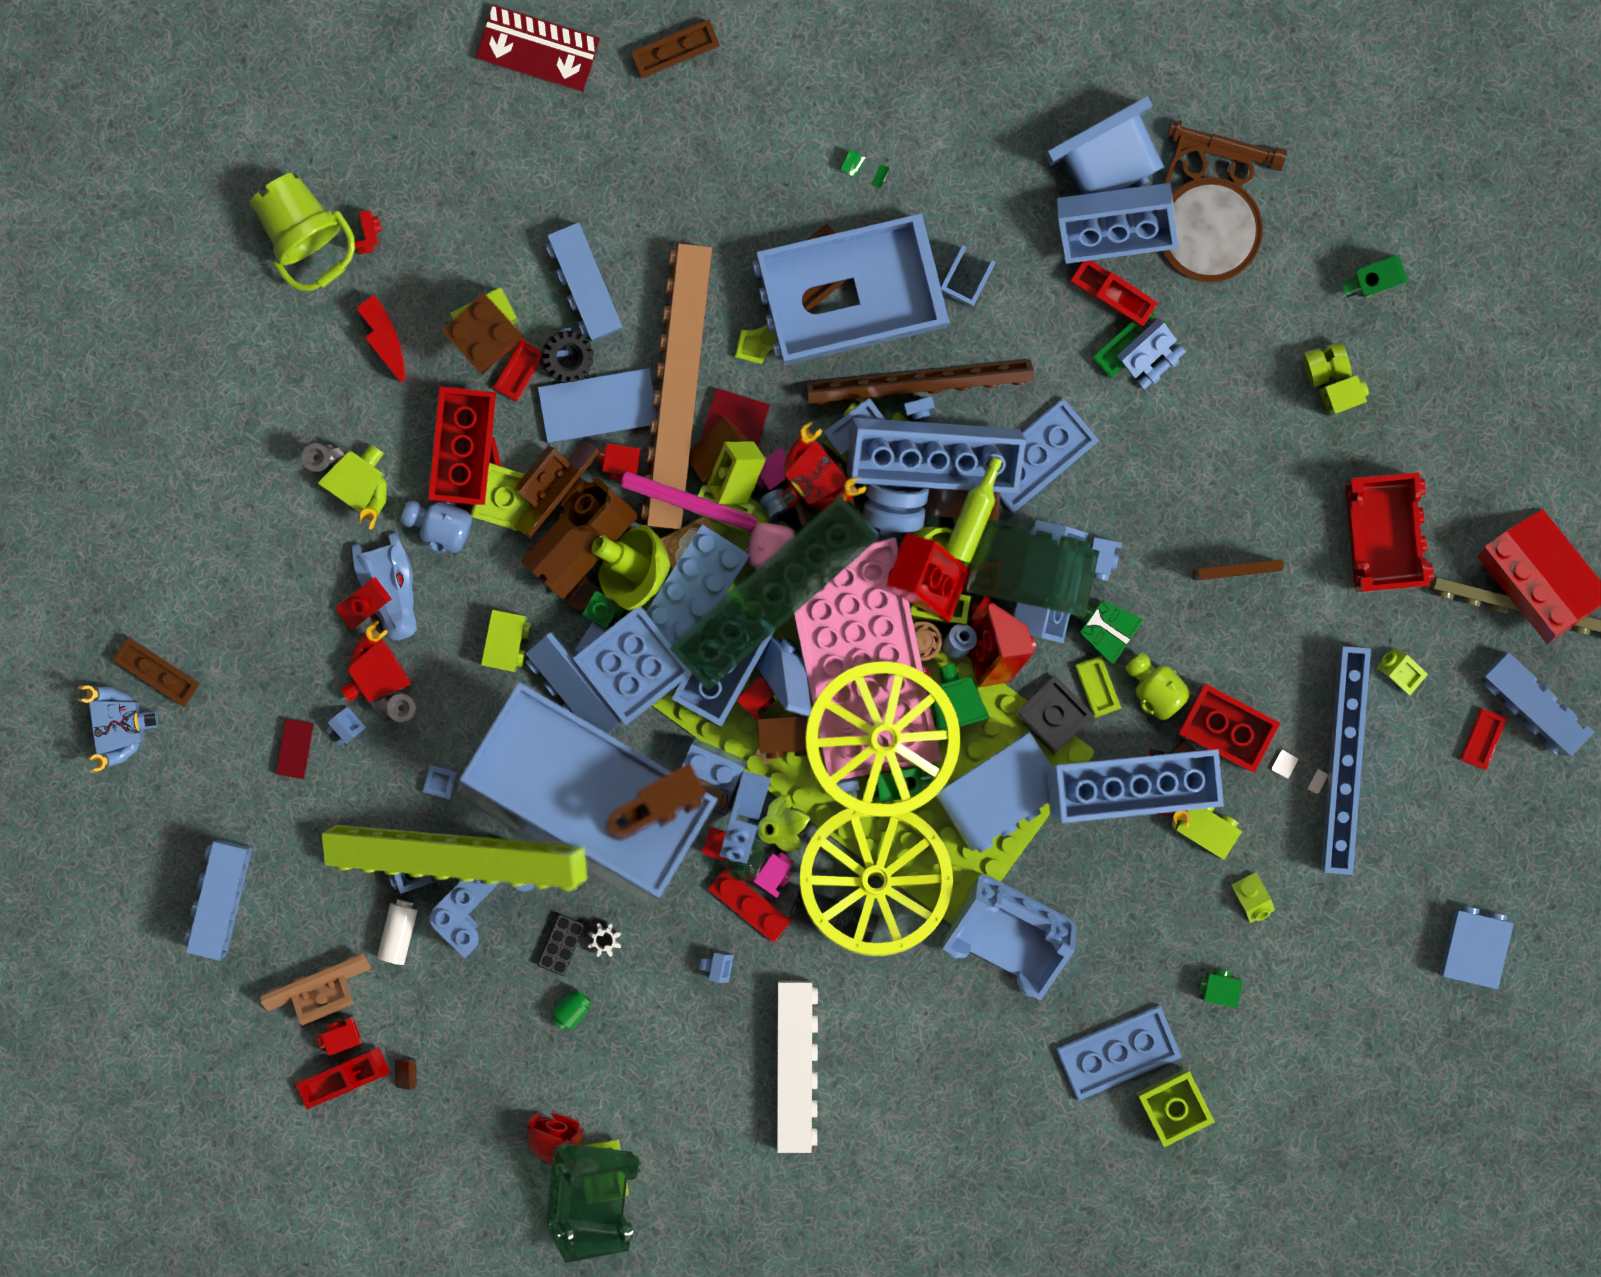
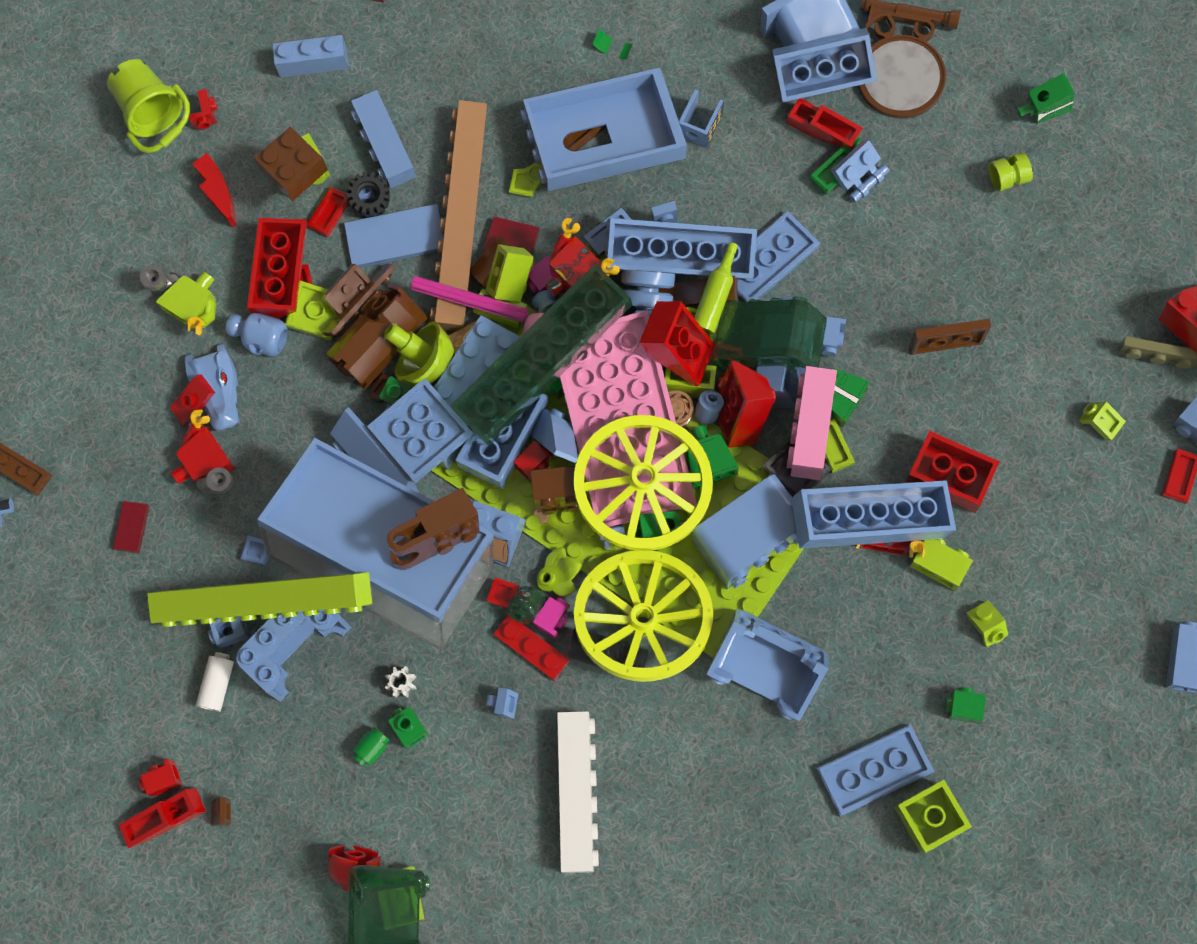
camera: 10 degrees right, 15 degrees down
medium blue brick [184,839,253,961] -> none
medium nougat bracket [259,954,371,1025] -> none
medium blue tile [327,706,366,745] -> none
lime brick [481,610,531,672] -> none
black tile [538,913,586,977] -> none
red brick [598,443,641,481] -> none
medium blue panel [720,771,771,864] -> none
reddish brown plate [806,359,1034,405] -> none
lime piece [1125,652,1191,720] -> none
white sticker [1272,750,1328,794] -> none
lime brick [1319,375,1369,416] -> none
medium blue brick [1320,646,1371,875] -> none
red windscreen [1345,472,1434,592] -> none
none -> medium blue brick [273,35,349,77]
none -> green brick [388,706,429,749]
none -> bright pink brick [787,366,837,480]

